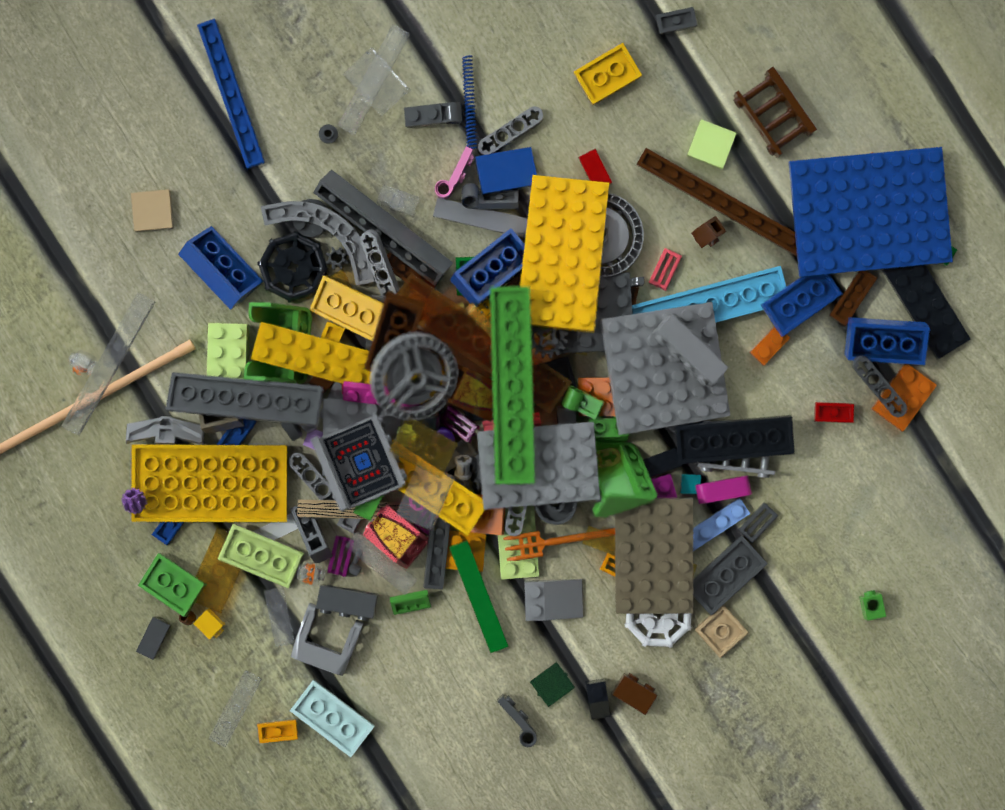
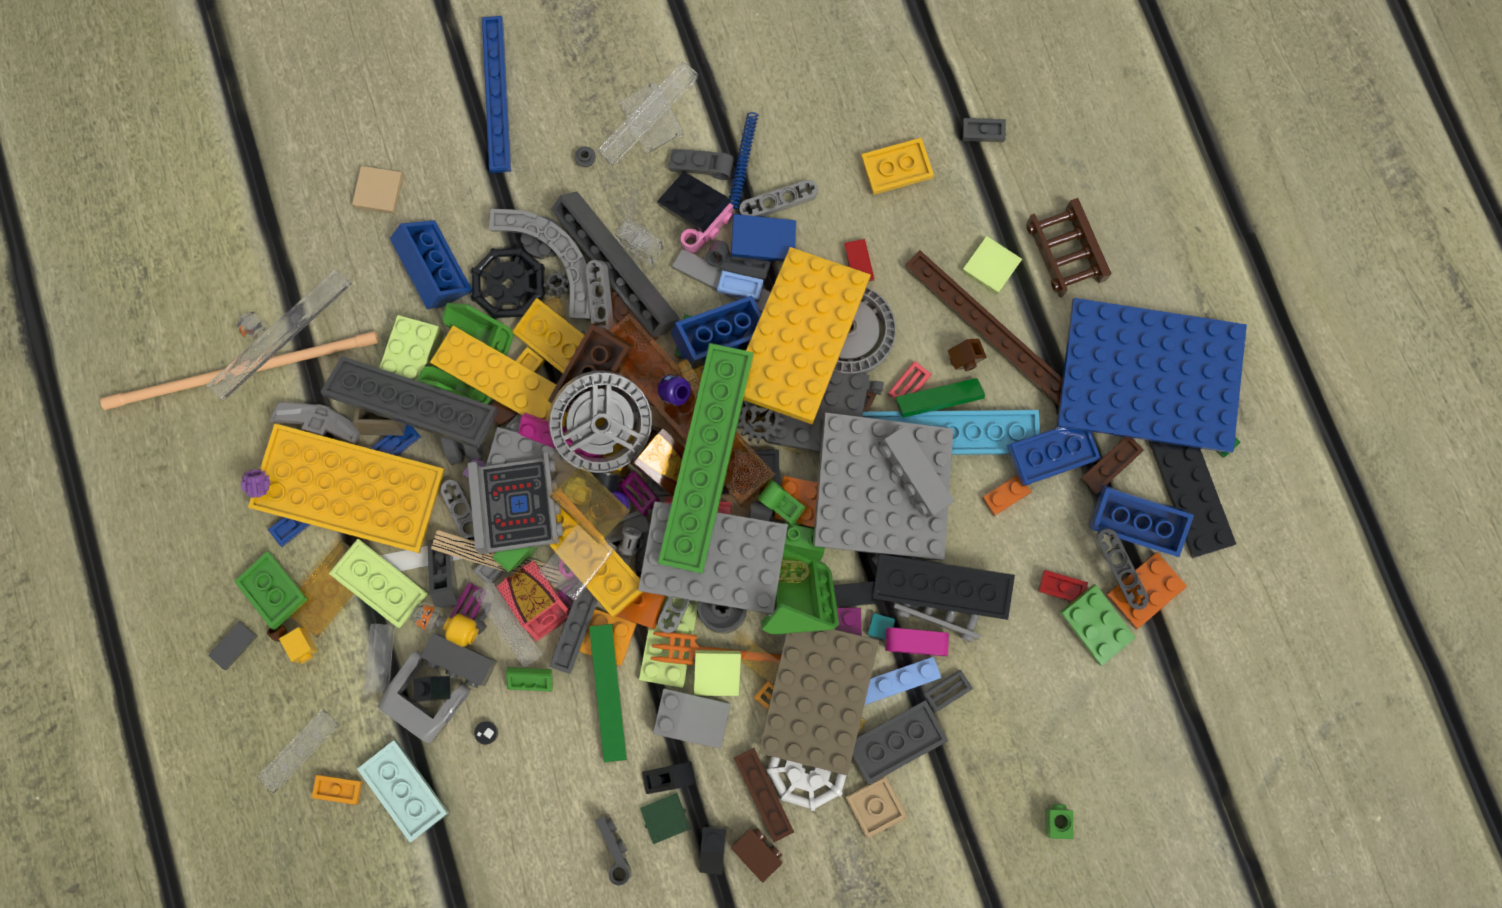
camera: 20 degrees right, 10 degrees down
none -> black slope [413,676,450,702]
none -> yellow head [443,614,479,647]
none -> black tile [474,722,498,745]
none -> black slope [642,761,696,794]
none -> black plate [657,171,730,233]
none -> dark purple head [658,375,691,406]
none -> yellowish green tile [693,650,741,696]
none -> light blue tile [717,270,764,302]
none -> reddish brown plate [734,748,794,842]
none -> green tile [895,378,985,418]
none -> bright green plate [1059,584,1136,666]

